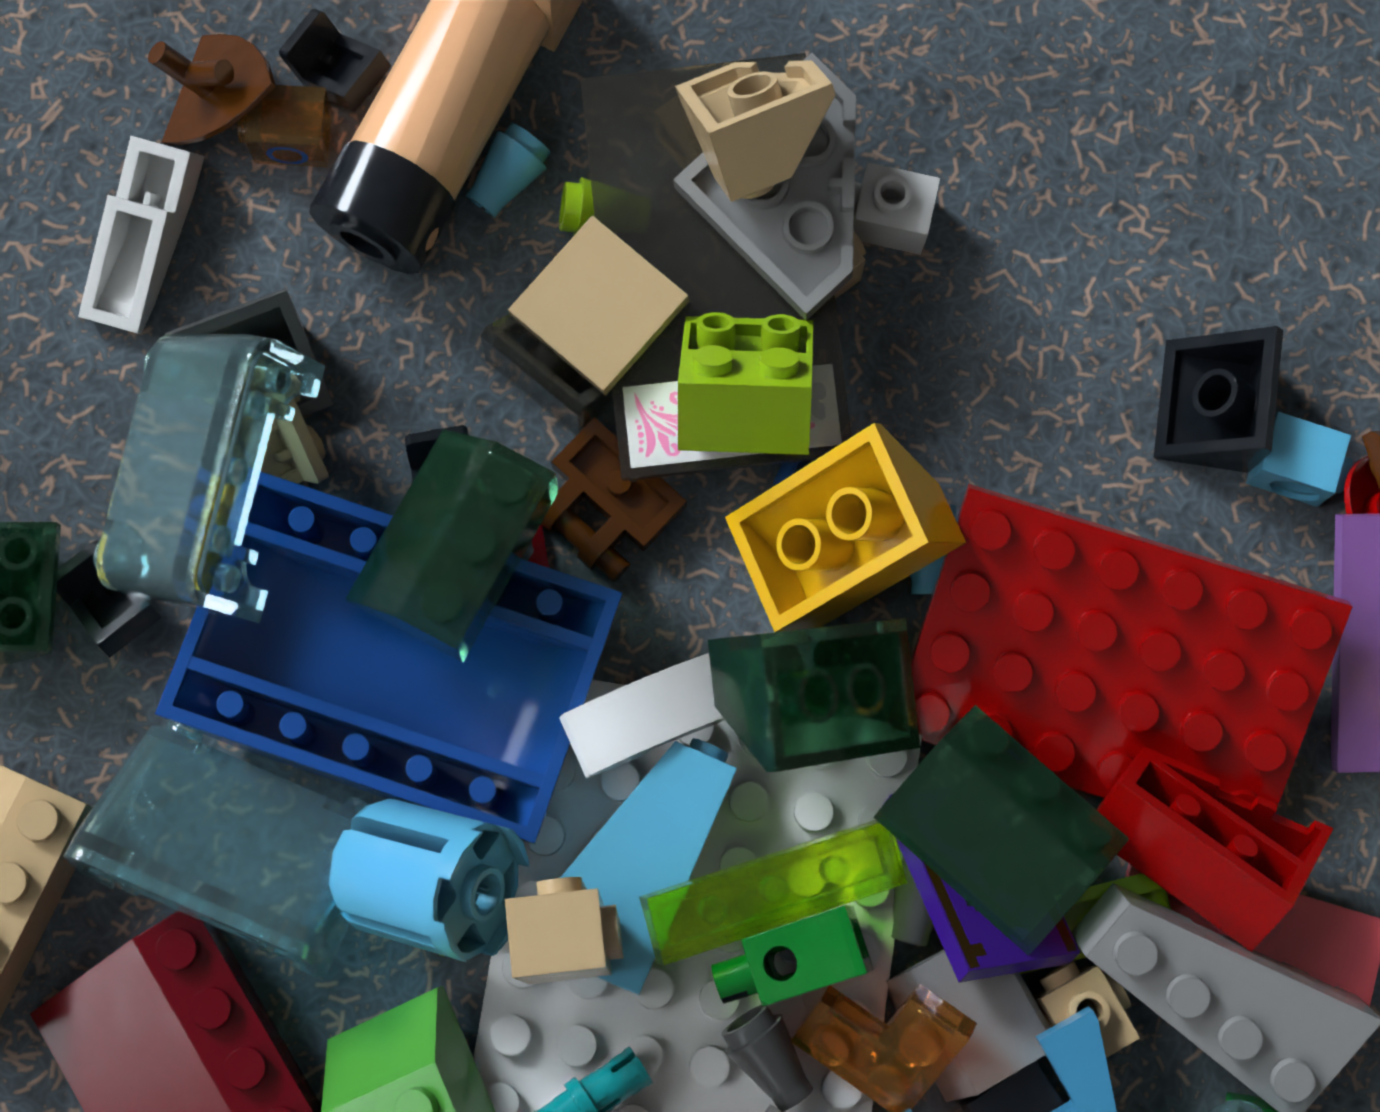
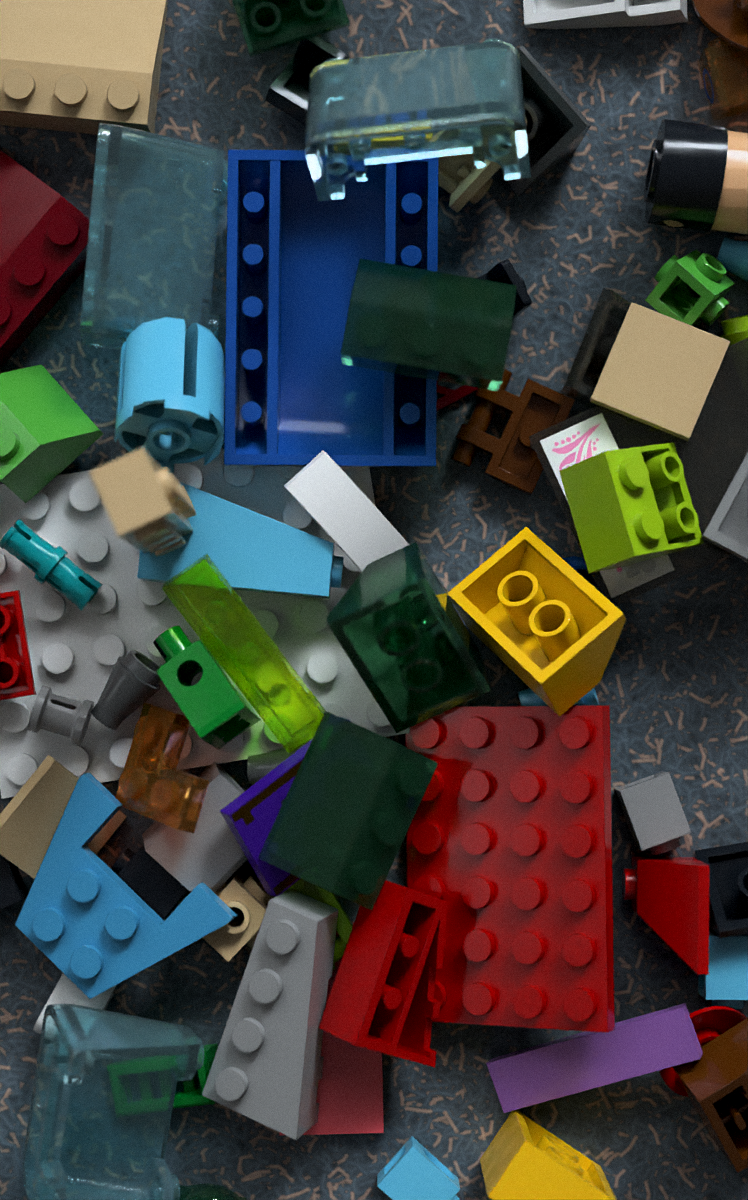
camera: 80 degrees right, 10 degrees up
none -> light grey brick [615,771,691,855]
none -> red slope [622,856,709,975]
none -> bright green brick [645,249,735,327]

